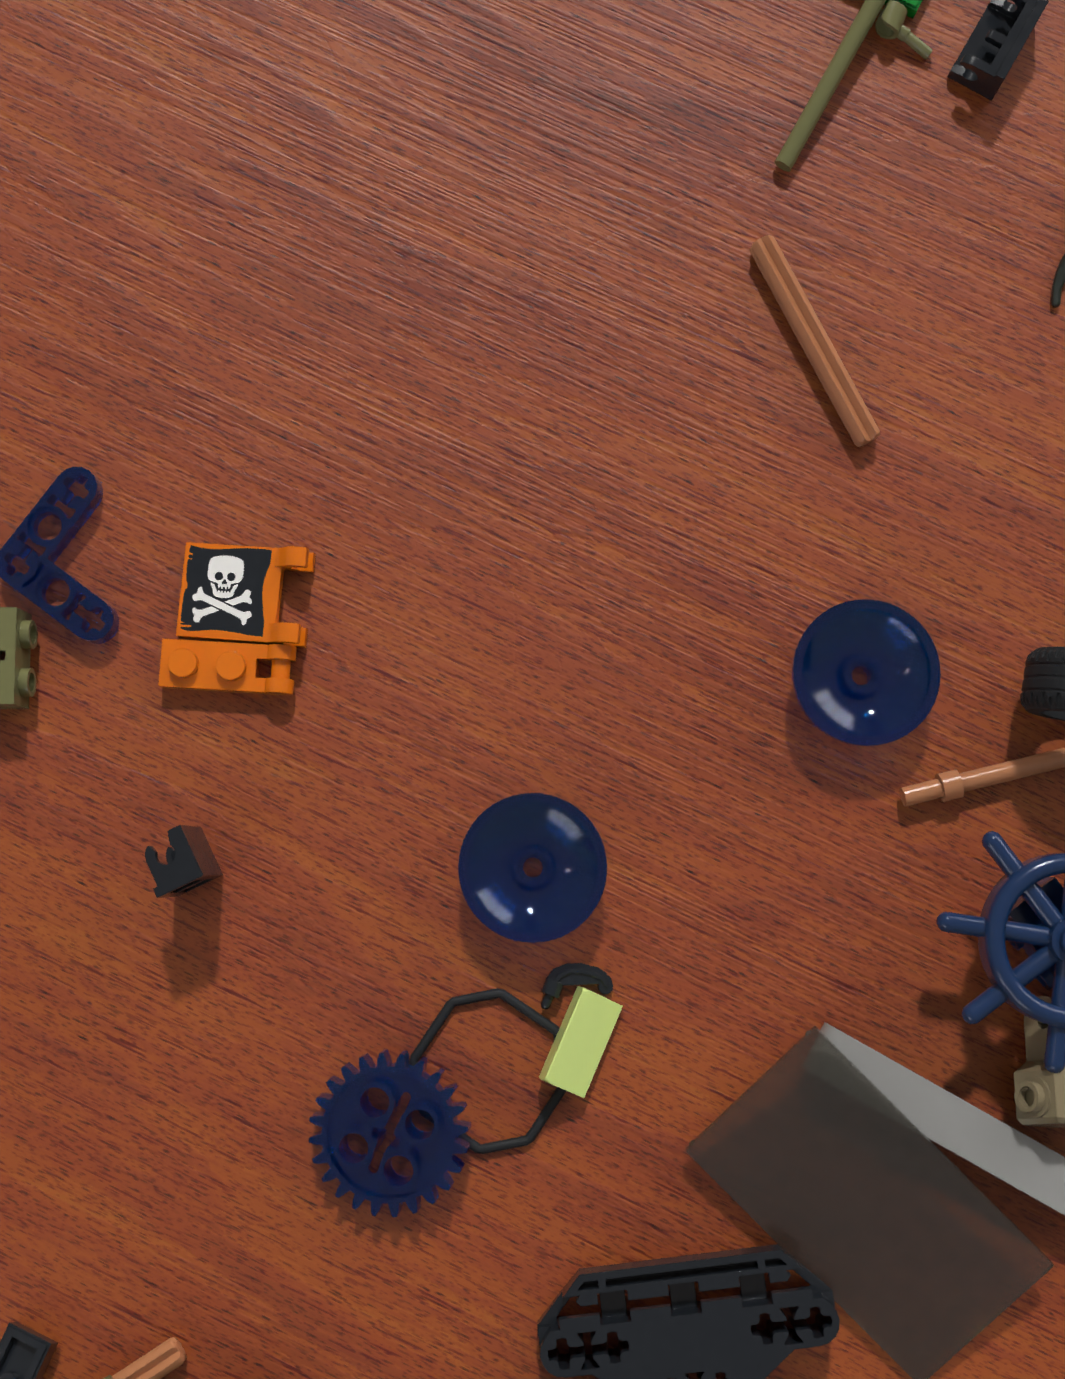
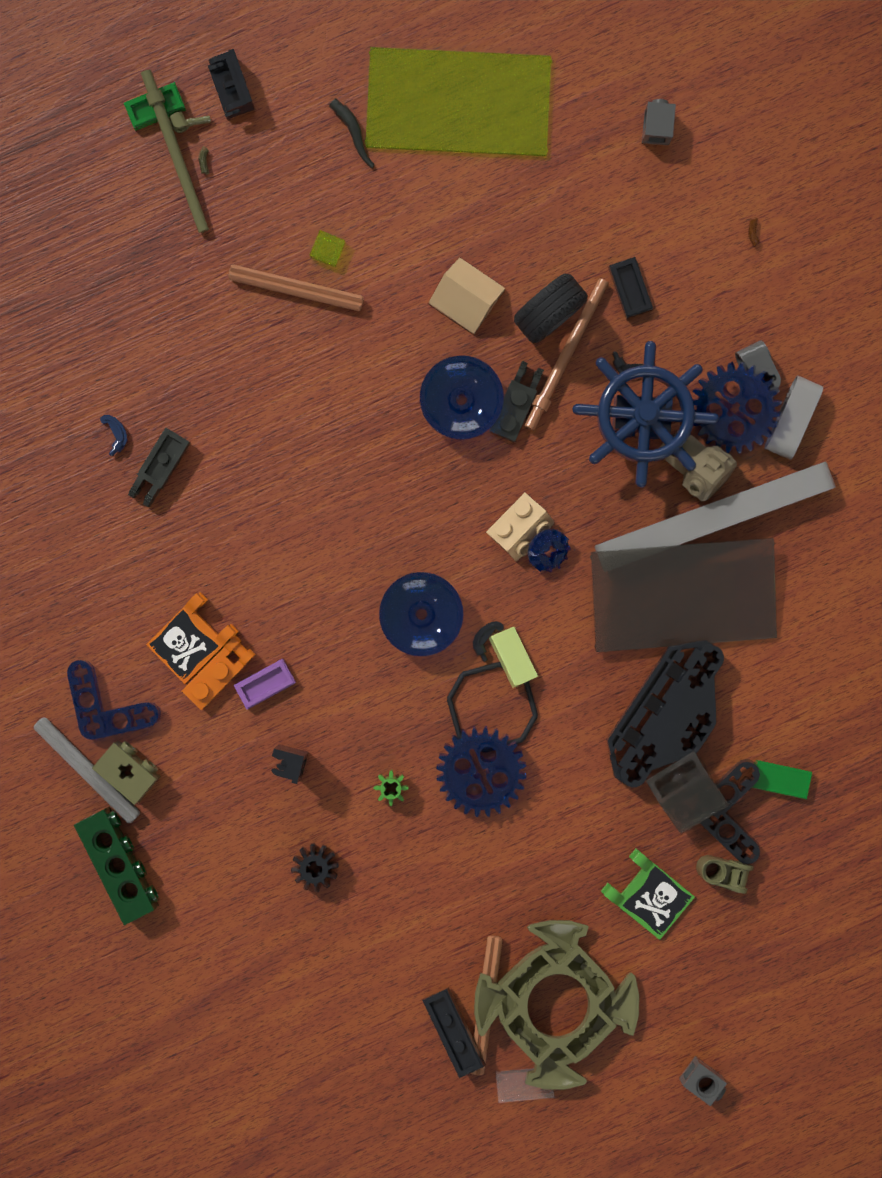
camera: 55 degrees left, 5 degrees up
none -> dark blue piece [100,415,128,456]
none -> pearl dark grey hinge [128,428,191,507]
none -> olive leg [198,146,209,175]
none -> medium lavender tile [234,659,296,710]
none -> black gear [291,843,339,892]
none -> clear neon green tile [309,230,346,268]
none -> bright green gear [374,770,409,806]
none -> tan slope [429,258,505,334]
none -> tan bracket [486,493,554,561]
none -> pearl dark grey hinge [489,361,544,443]
none -> clear blue gear [528,529,571,573]

